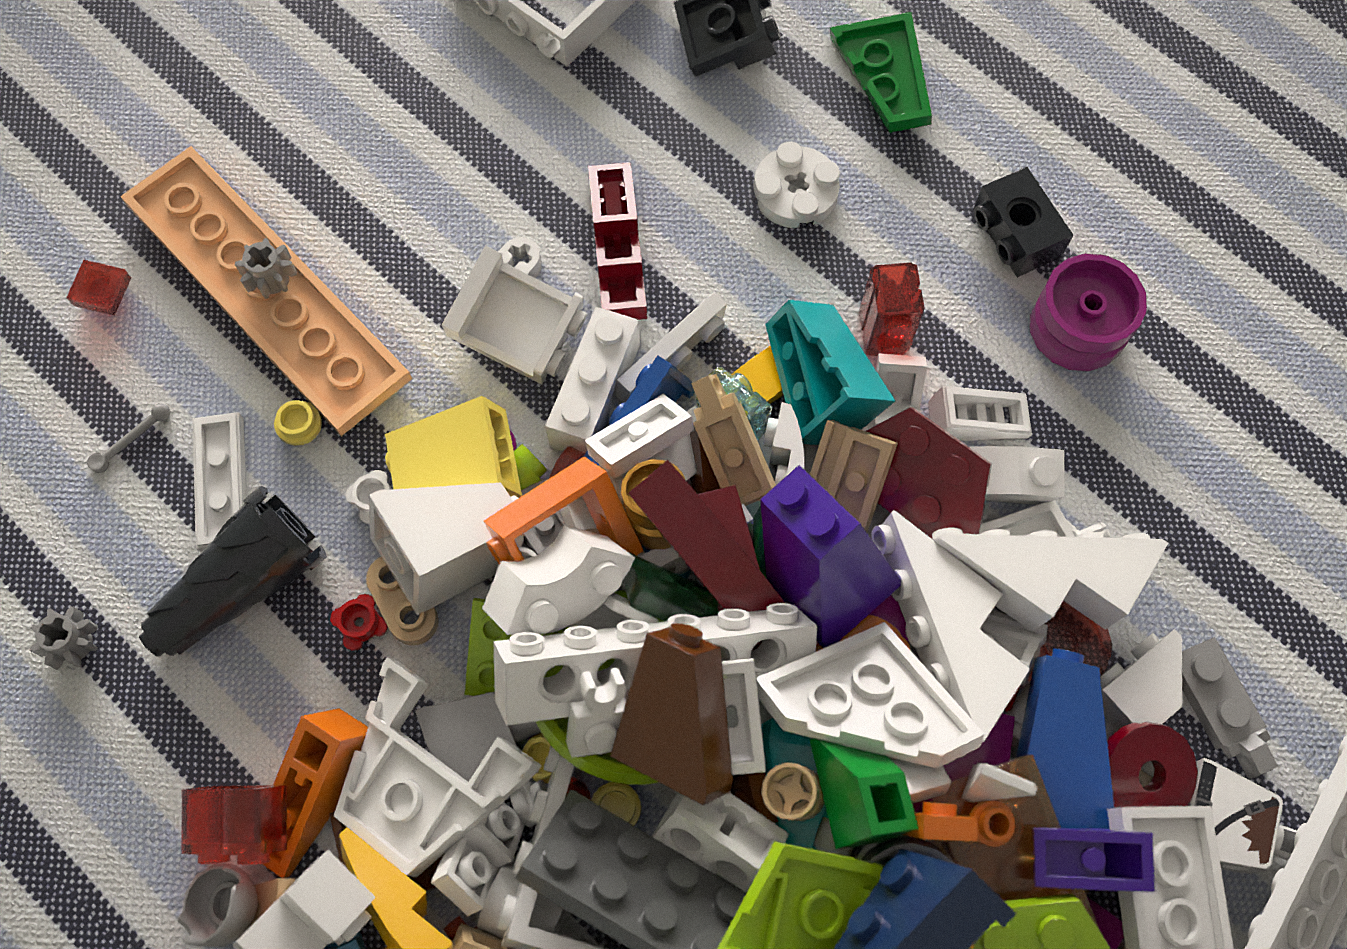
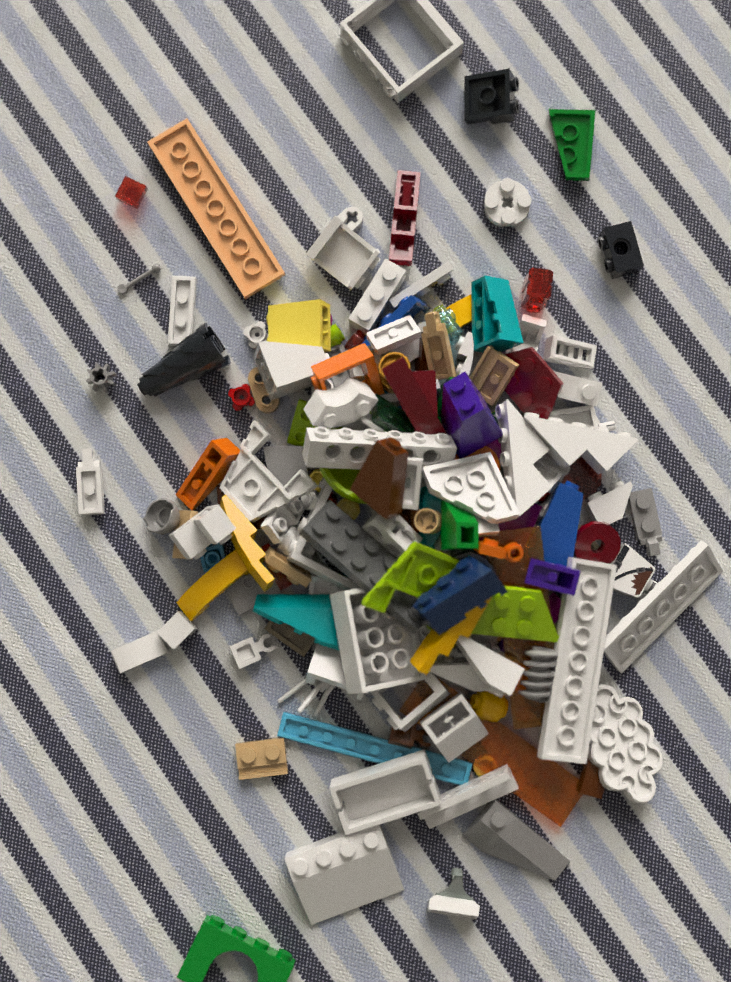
camera: 15 degrees right, 15 degrees up
clear red brick [181,785,287,865] -> none
light grey gear [235,238,297,299] -> none
light yellow plate [274,400,322,446] -> none
white plate [566,668,626,758] -> none
white slope [961,763,1038,802] -> none
magenta wheel [1030,253,1147,371] -> none
none -> white hinge [76,448,105,516]

